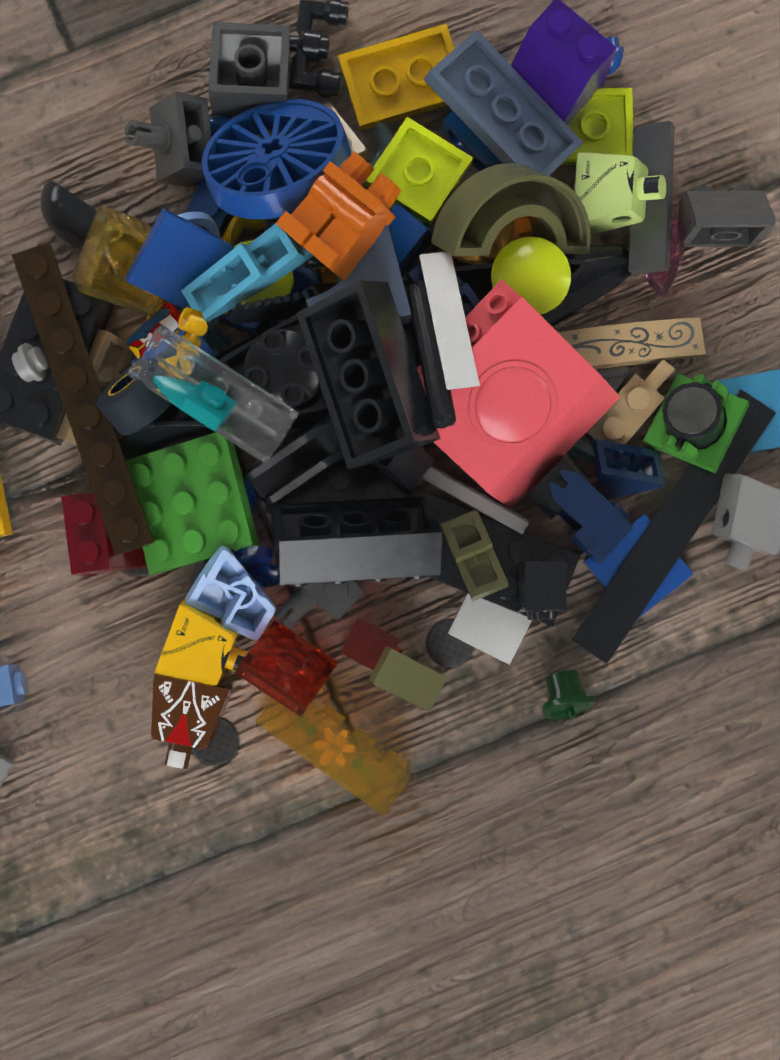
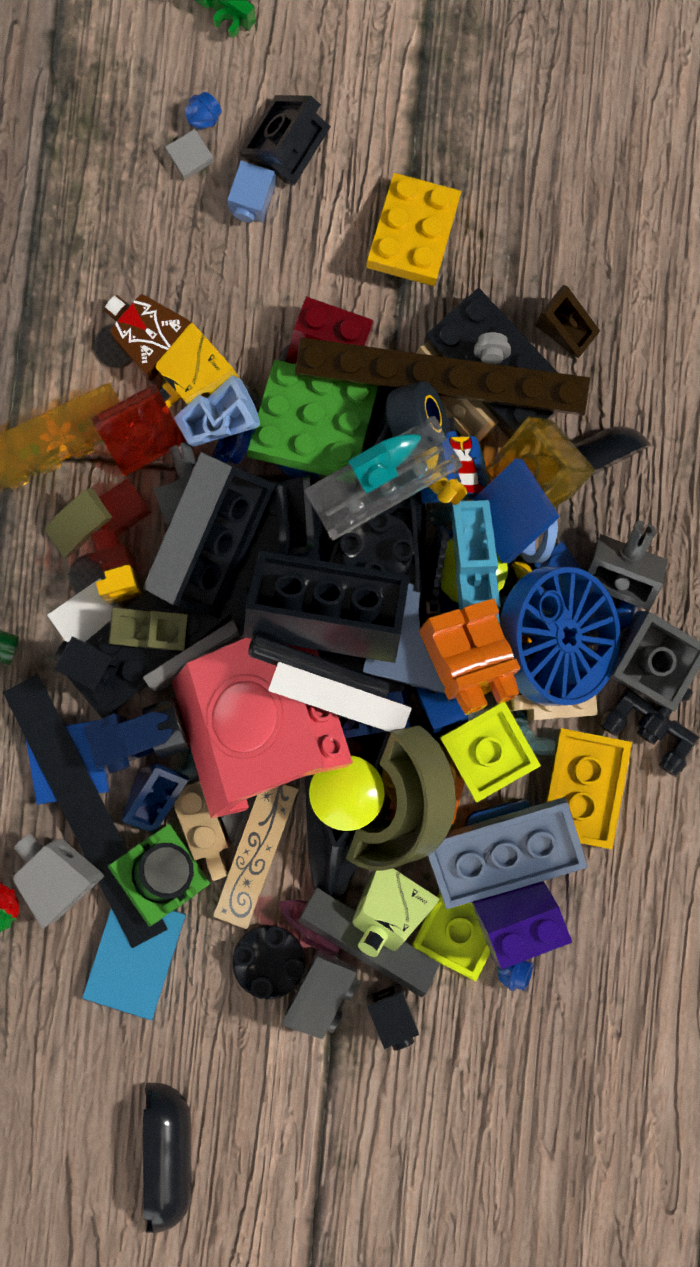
camera: 115 degrees right, 0 degrees up
none -> hips [88,528,143,605]
none -> black dish [232,925,305,999]
none -> black brick [366,983,419,1051]

